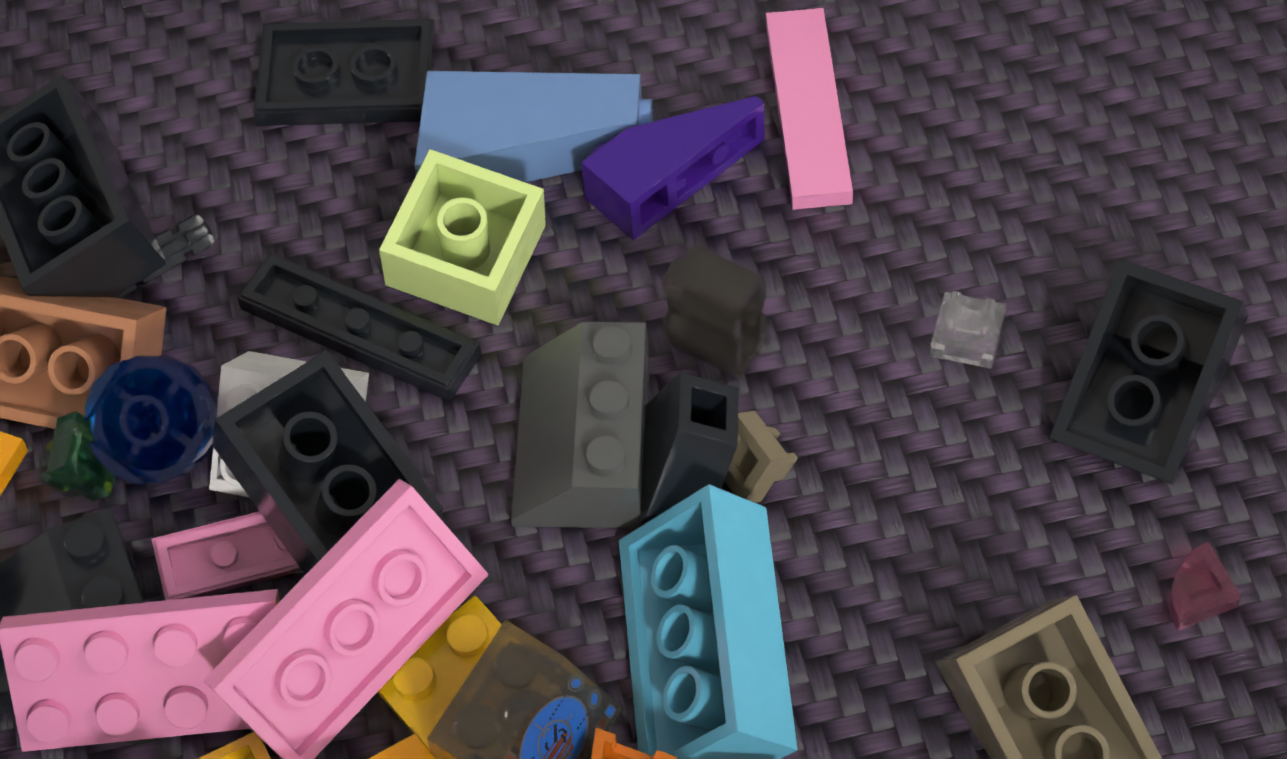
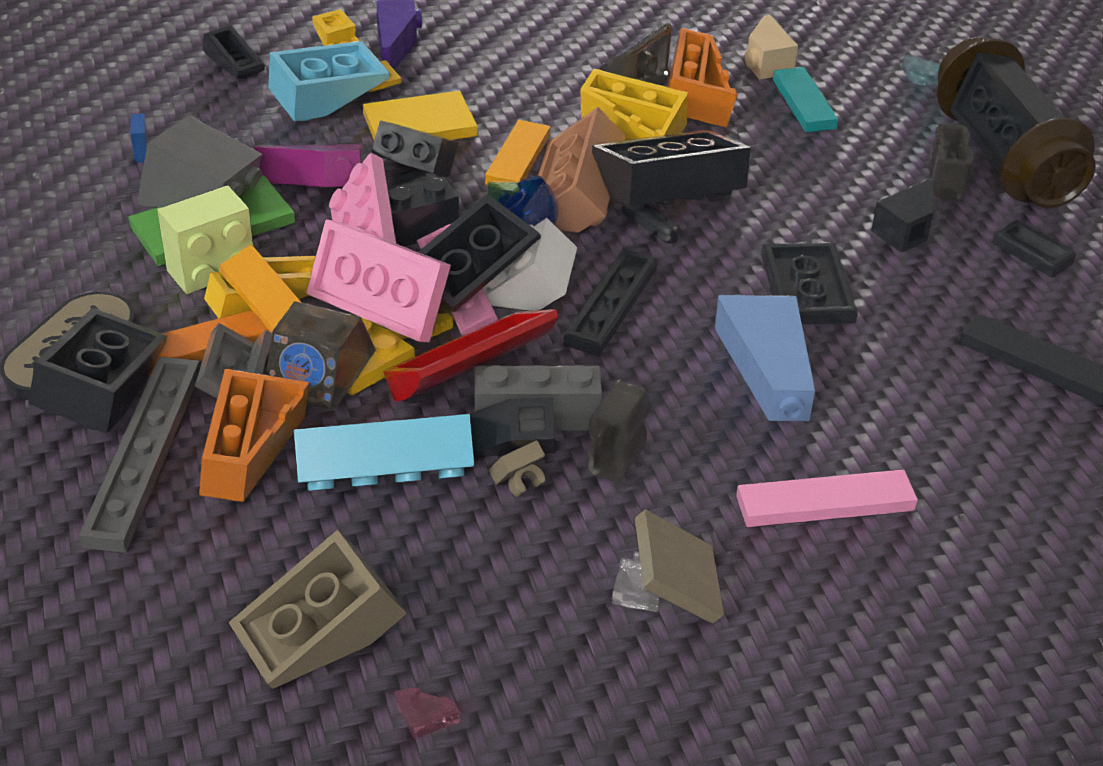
camera: 80 degrees right, 15 degrees down
yellowish green brick [379,149,546,326] -> none
dark purple slope [581,96,764,240] -> none
black slope [1049,259,1249,485] -> none
none -> red slope [383,309,558,401]
none -> dark tan tile [635,509,724,624]

